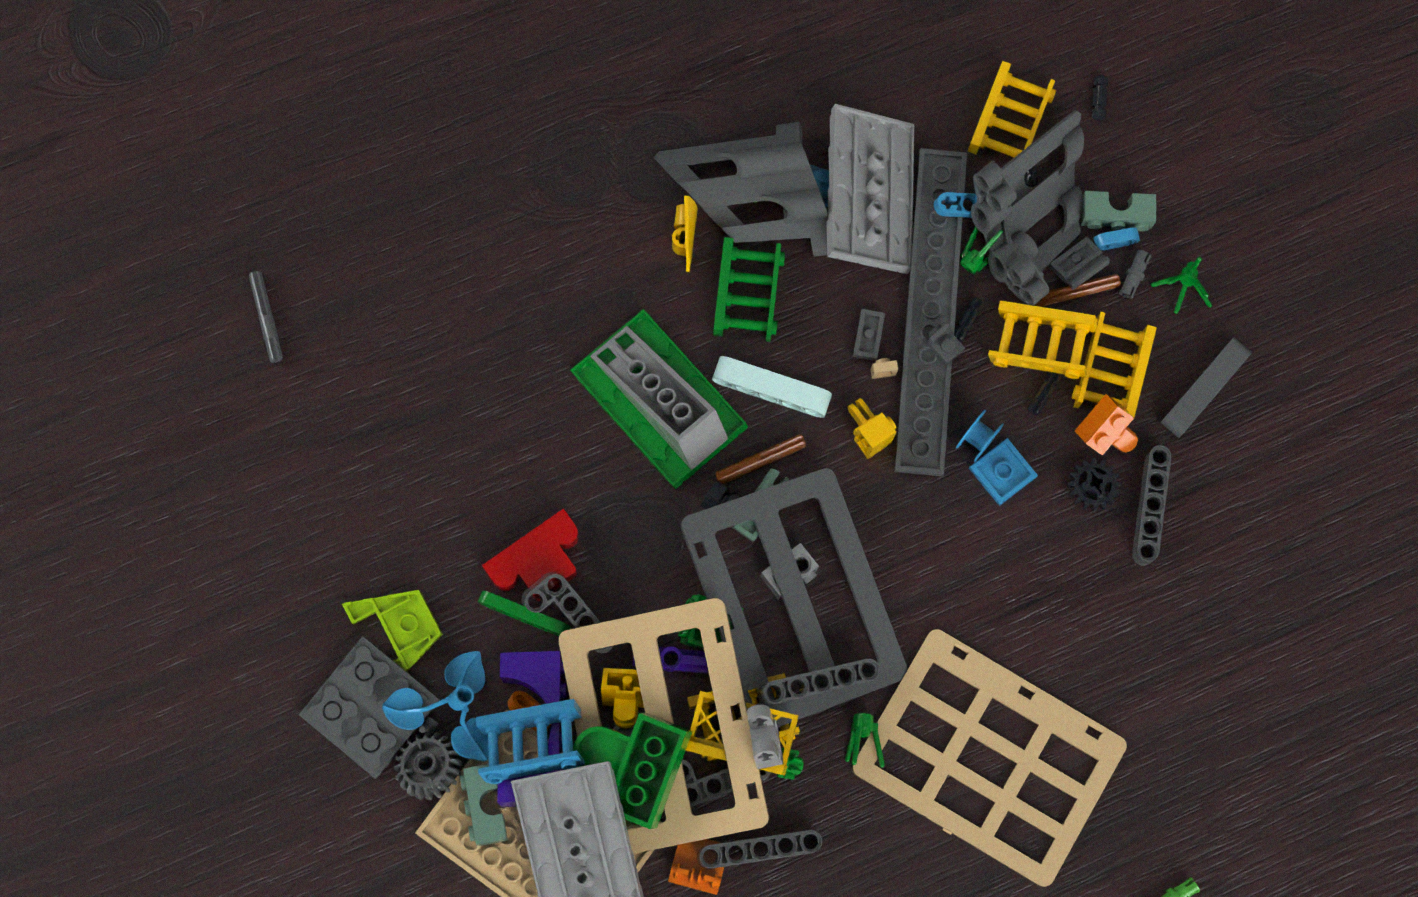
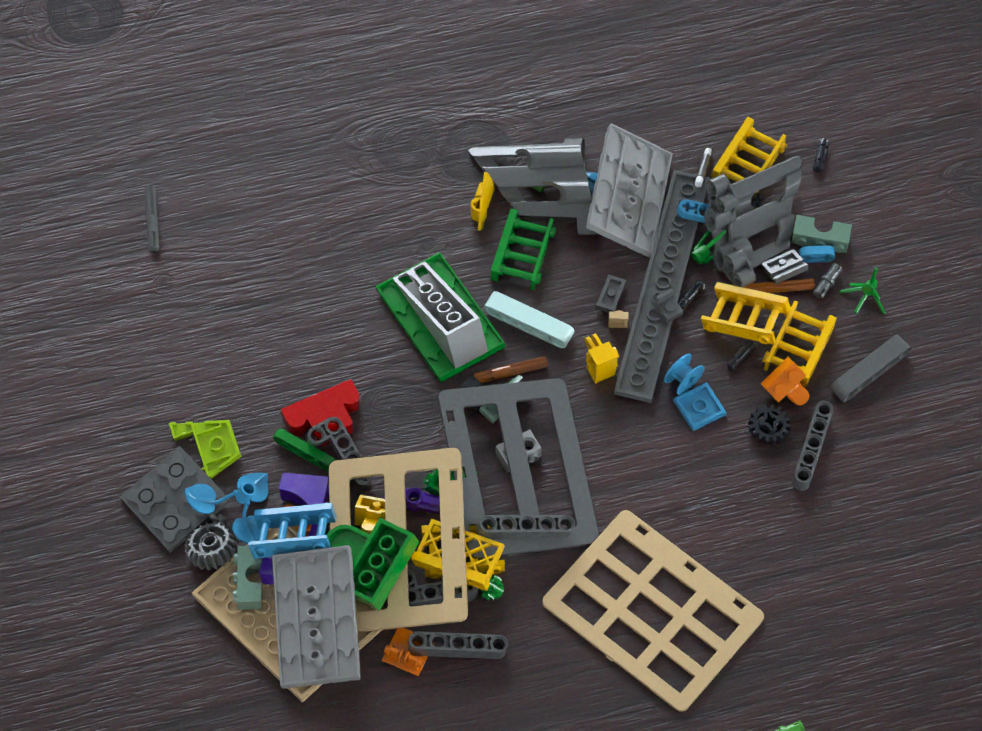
camera: 15 degrees right, 15 degrees down
light grey piece [747,705,783,769] -> none
green plant [845,713,885,768] -> none
none -> bar [695,148,712,188]

